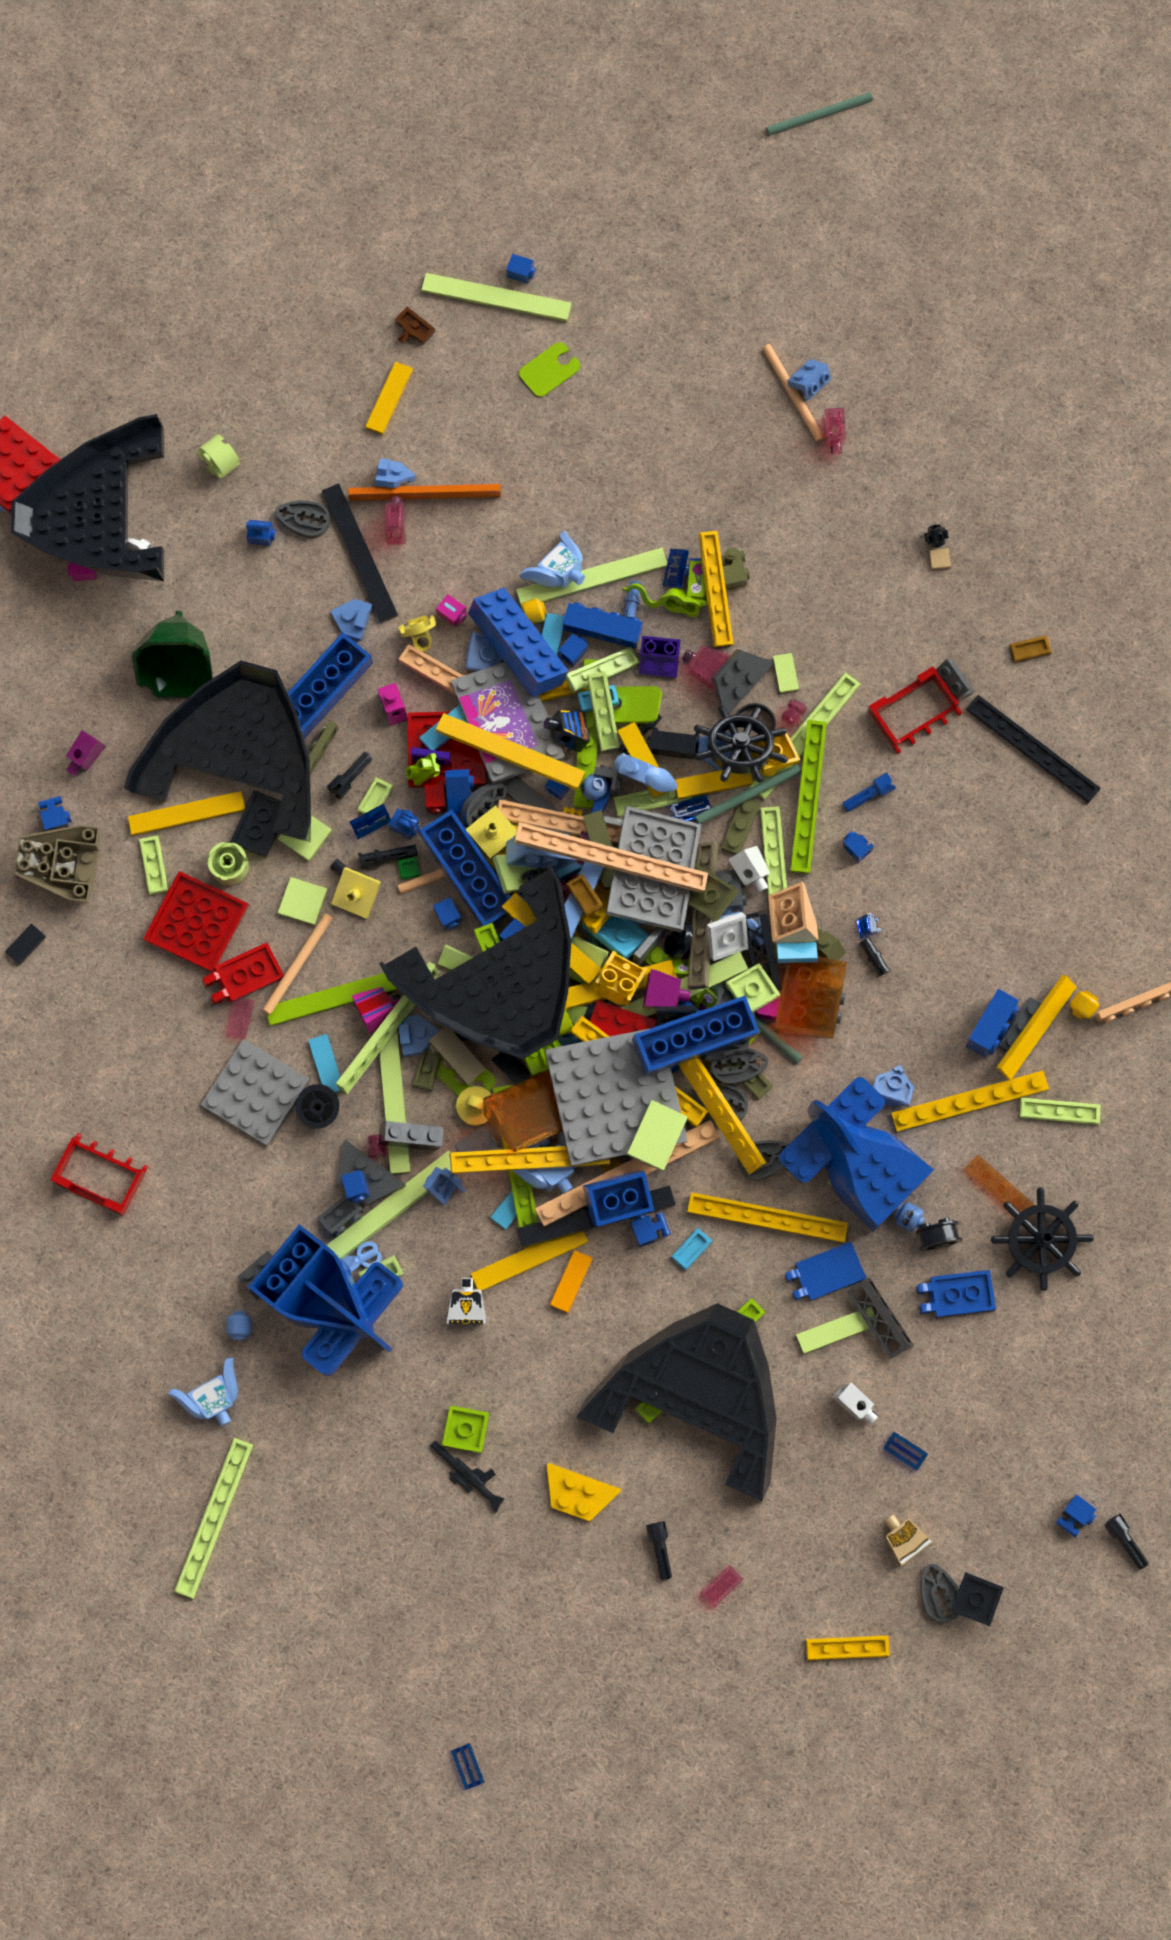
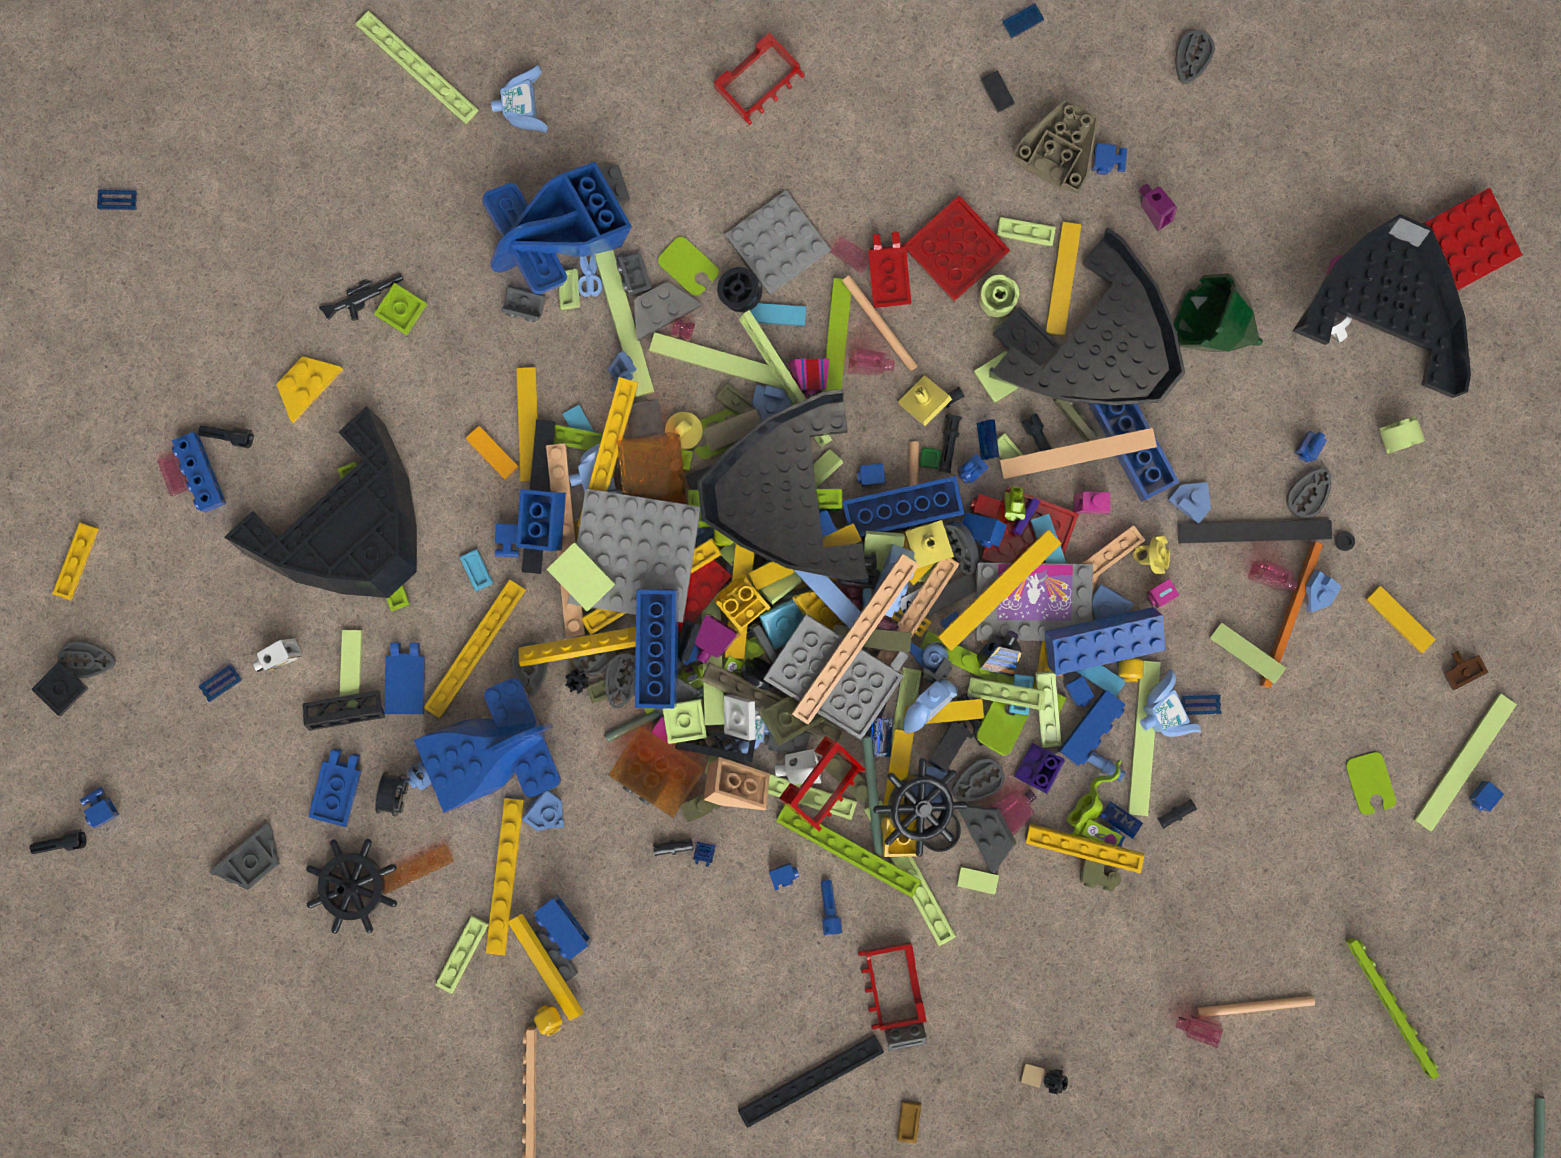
camera: 105 degrees right, 10 degrees up
medium blue head [226,1311,252,1340] -> none
yellowish green tile [278,877,328,926] -> none
blue brick [341,1170,370,1203] -> none
brick [378,1121,444,1150] -> none
torso [447,1278,486,1324] -> none
pearl gold tile [566,874,604,917] -> none
medium azure tile [776,942,818,963] -> none
clear pink wheel [782,699,807,726] -> none
medium blue bracket [787,359,831,400] -> none
torso [884,1514,932,1567] -> none
none -> blue brick [172,432,226,513]
none -> dark grey wing [209,823,280,890]
none -> dark grey bracket [501,286,546,322]
none -> black gear [564,669,589,694]
none -> lime piece [658,237,719,296]
none -> red hinge [779,736,865,832]
none -> clear pink torso [848,349,895,376]
none -> dark grey piece [952,759,1005,801]
none -> light nougat tile [1000,428,1157,479]
none -> black pin [1157,799,1197,829]
none -> clear blue tile [1181,695,1221,715]
none -> yellowish green tile [1210,623,1286,684]
none -> black tile [1335,532,1355,551]
none -> lime plate [1345,937,1440,1080]

